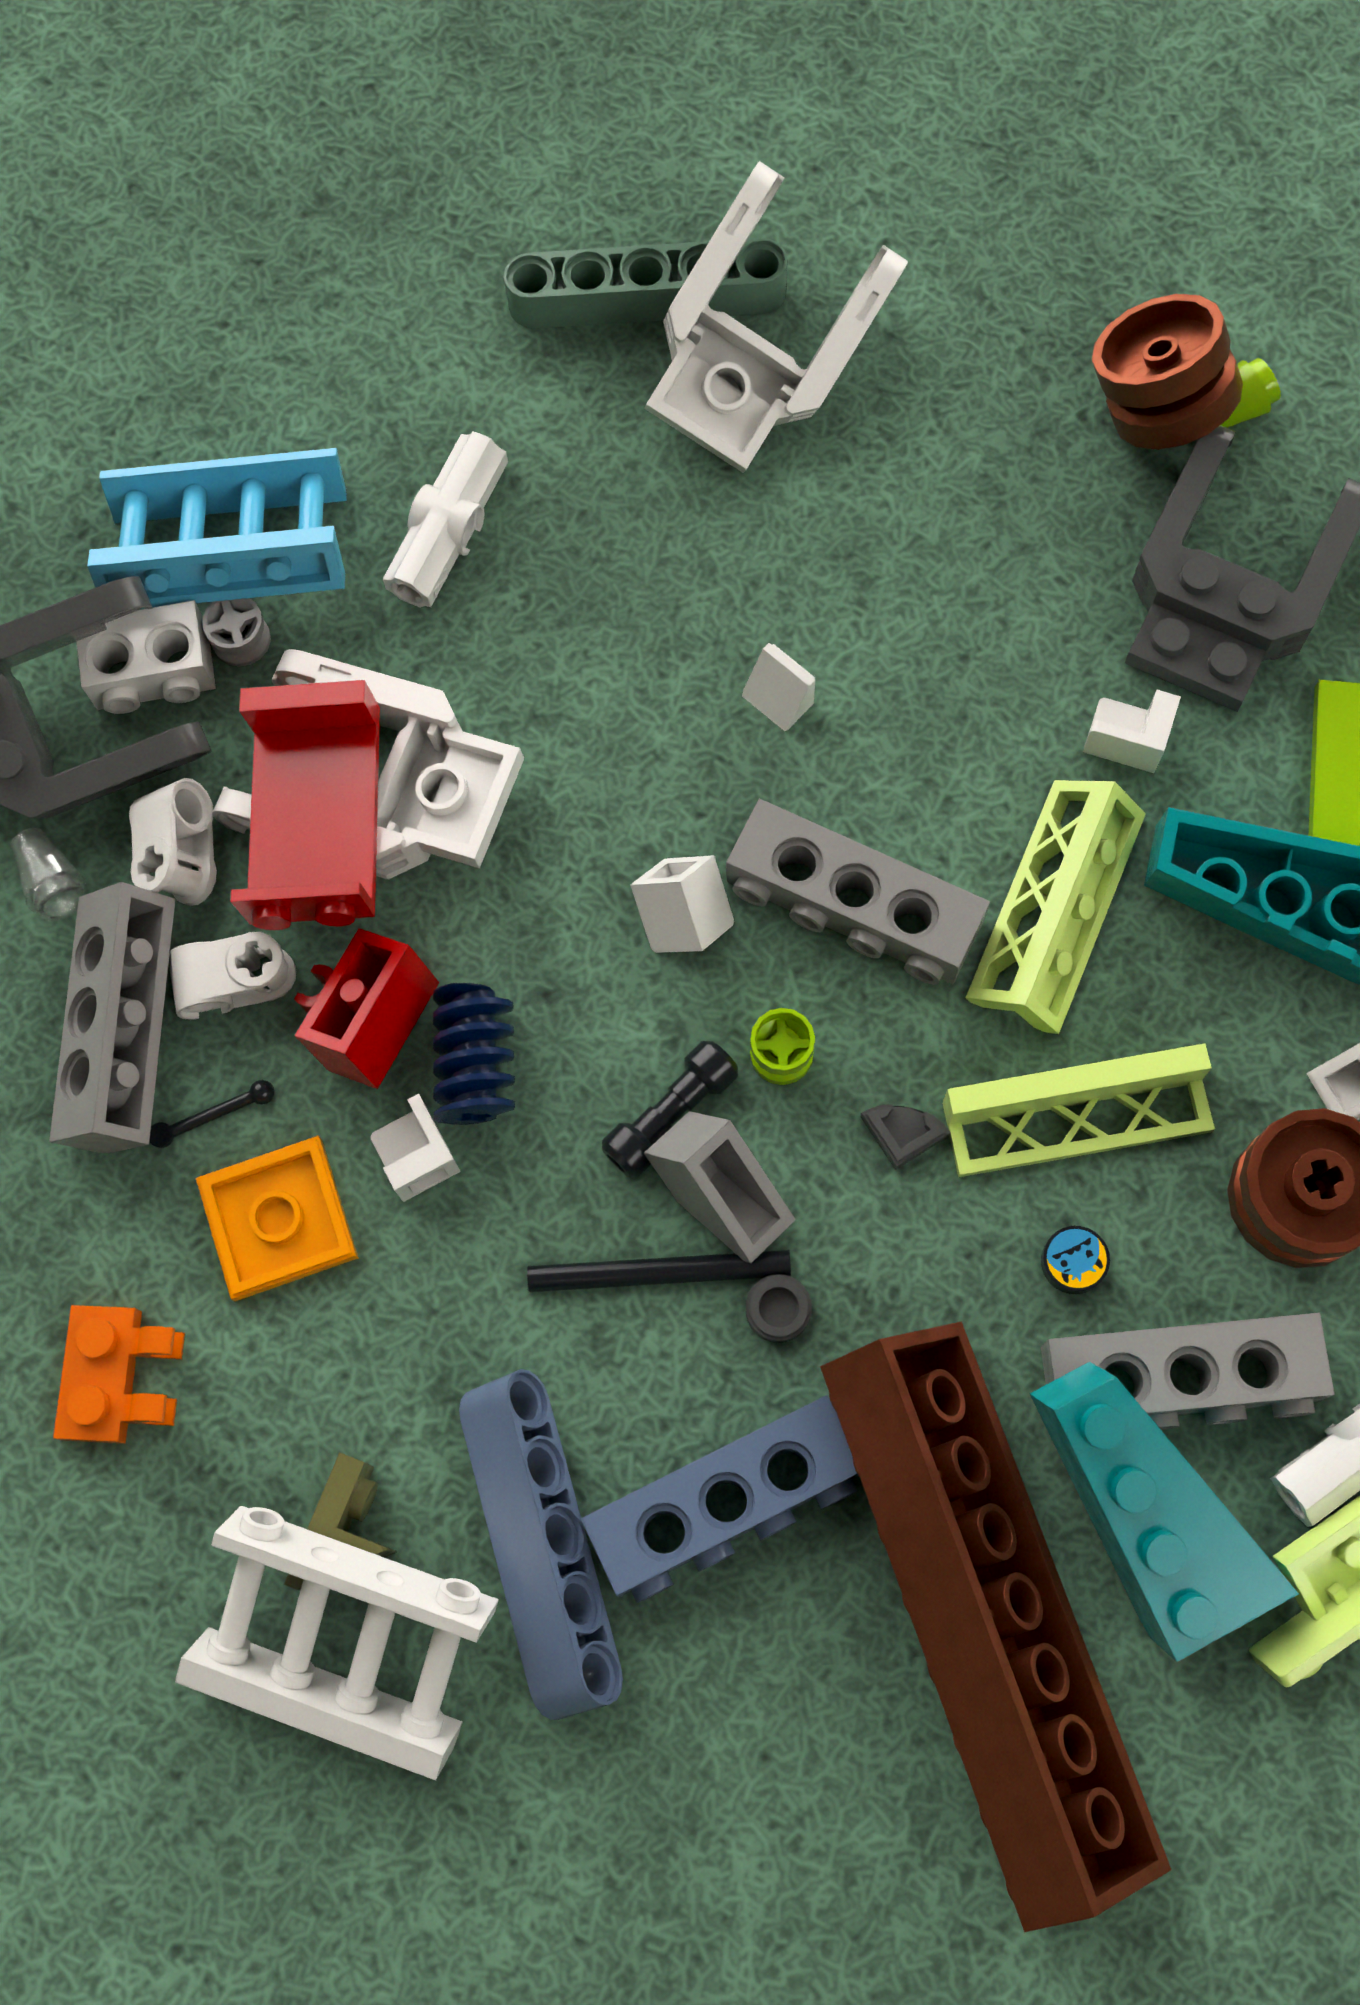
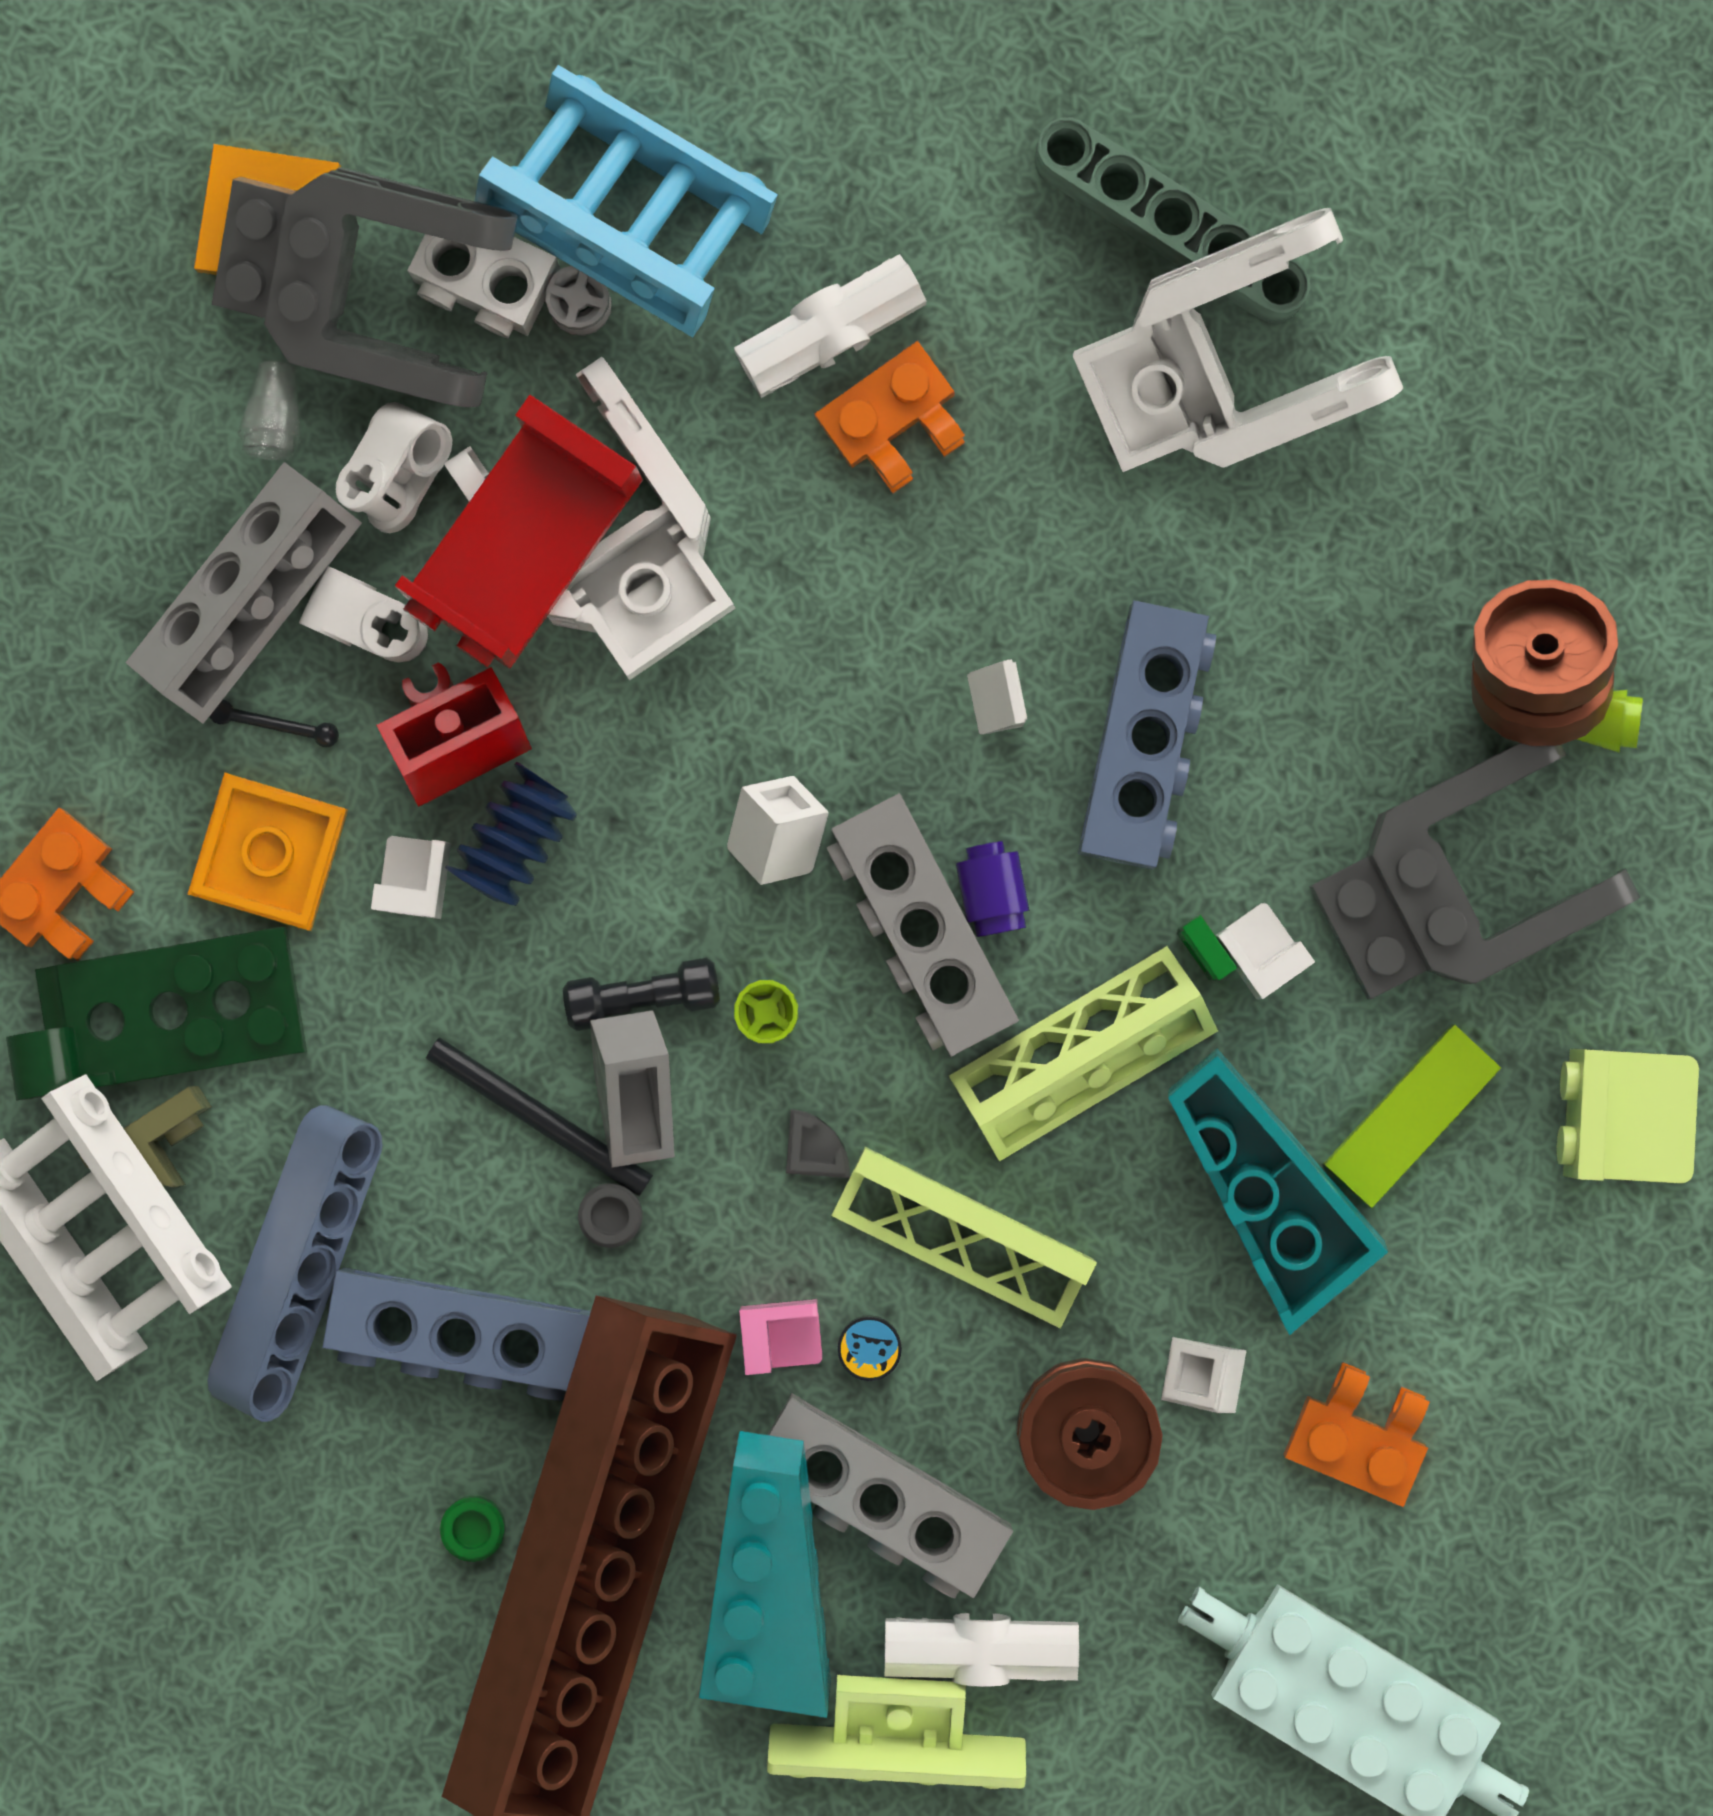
camera: 30 degrees right, 15 degrees up
none -> dark green hinge [6,926,307,1101]
none -> green tile [440,1496,506,1562]
none -> bright pink panel [739,1299,822,1375]
none -> orange plate [814,341,965,494]
none -> dark purple brick [955,841,1030,937]
none -> sand blue brick [1078,600,1216,870]
none -> green tile [1176,915,1237,981]

